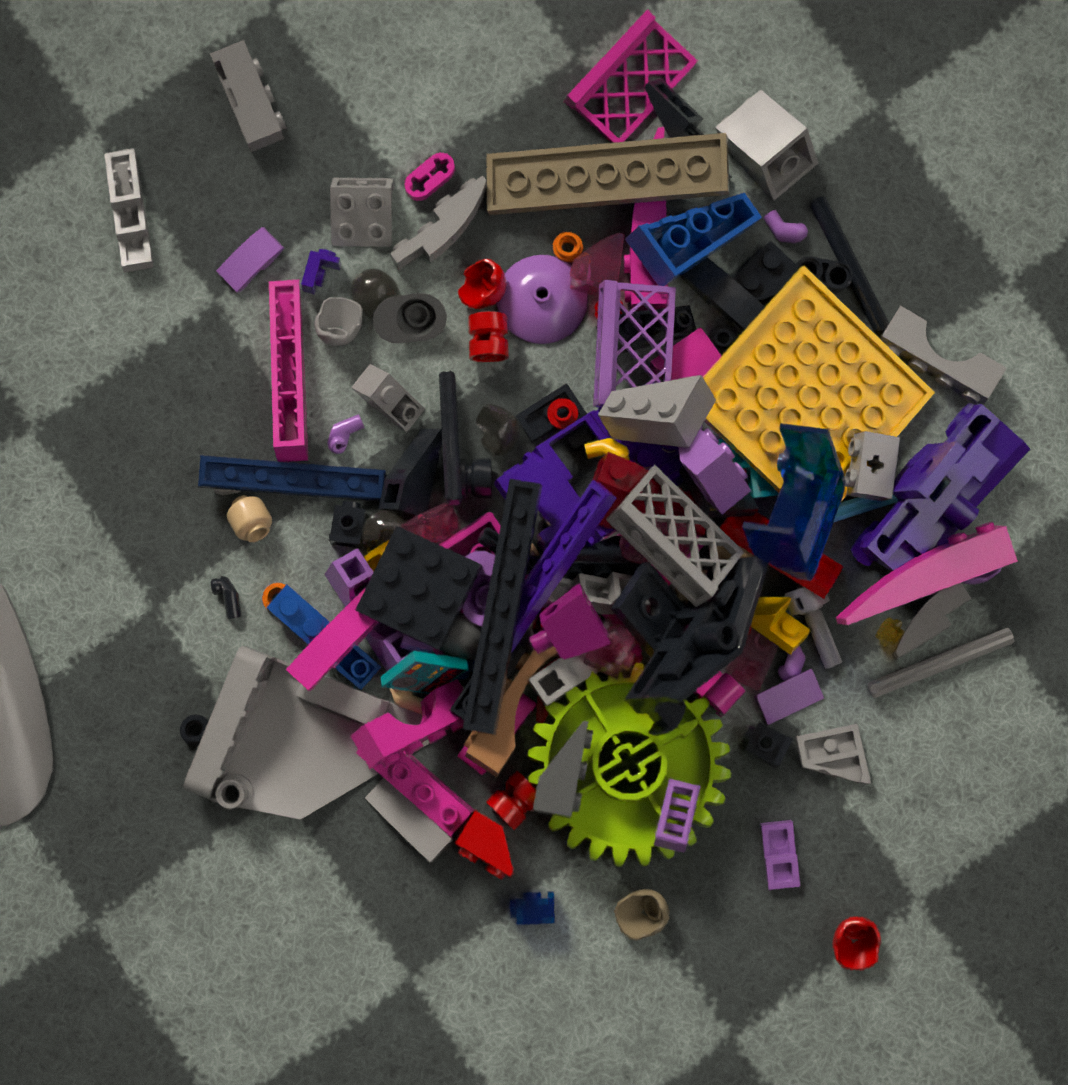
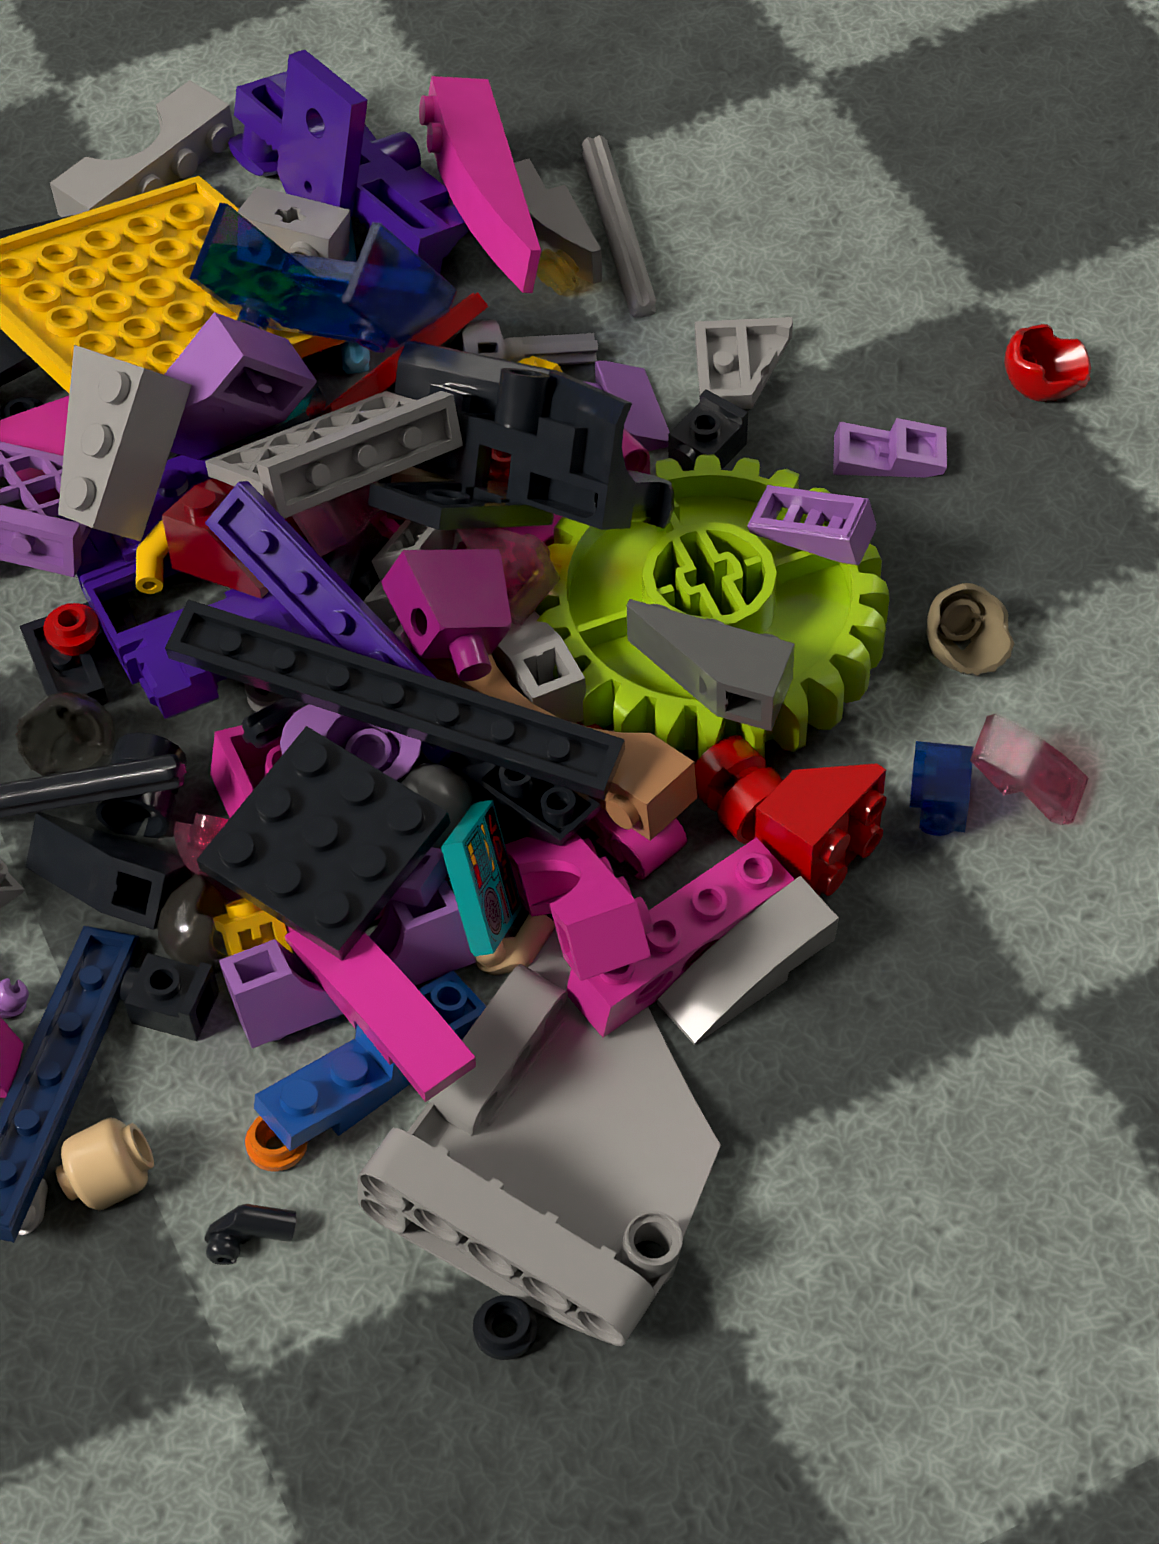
camera: 80 degrees left, 25 degrees down
none -> clear pink slope [970,714,1089,825]

